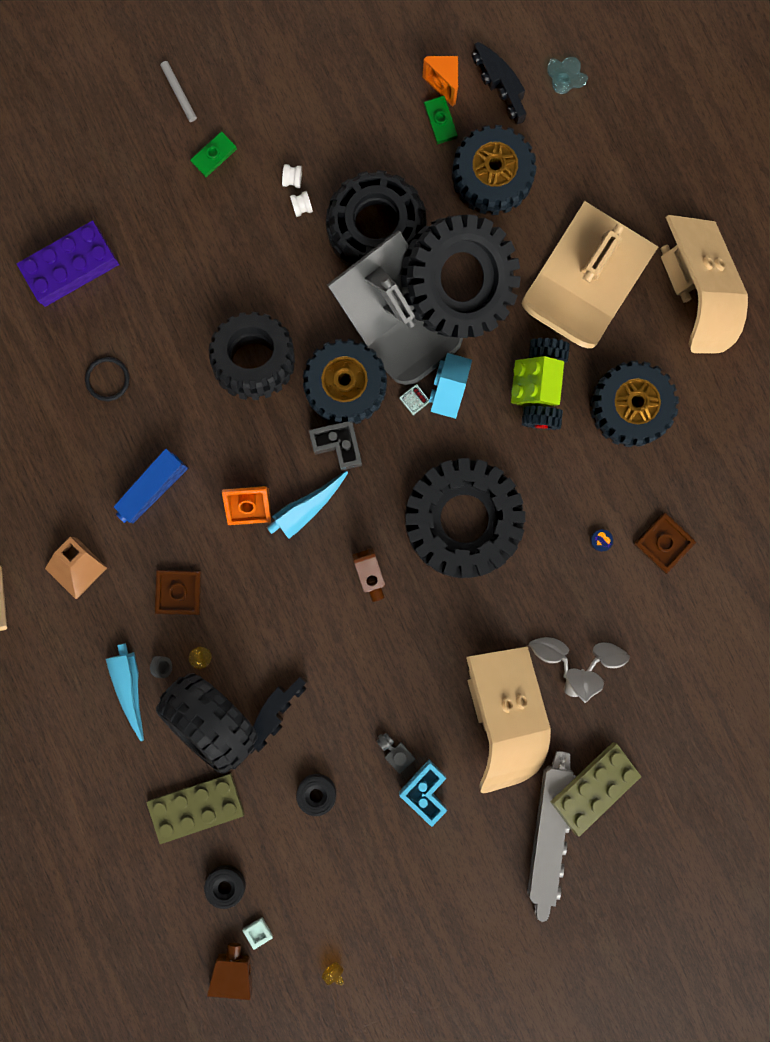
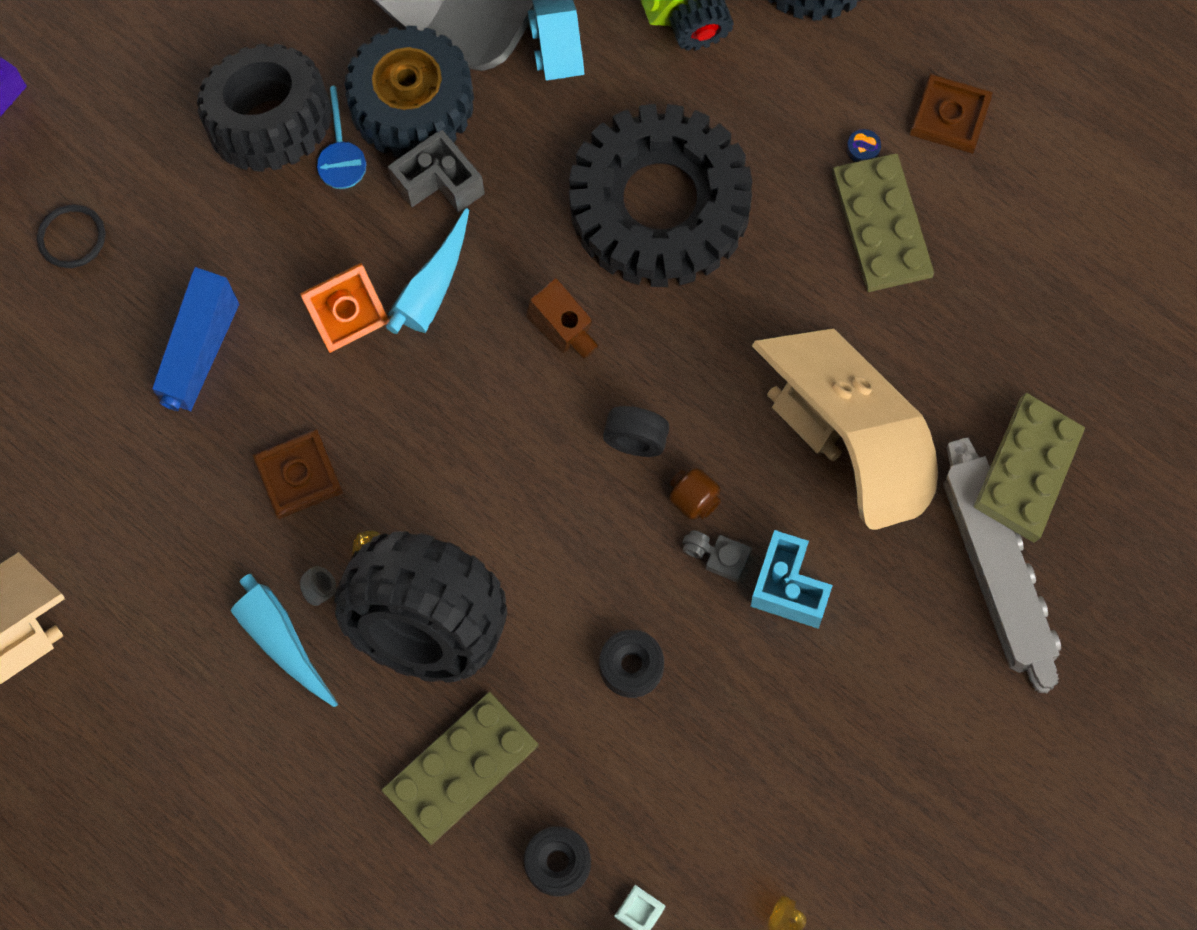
camera: 20 degrees left, 15 degrees down
medium nougat slope [45,537,107,599] -> none
black slope [250,676,307,754] -> none
tile [400,384,430,415] -> none
light grey plant [528,637,630,703] -> none
none -> blue piece [317,86,366,189]
none -> black tyre [603,406,669,457]
none -> reddish brown head [669,468,722,520]
none -> olive plate [832,153,934,293]

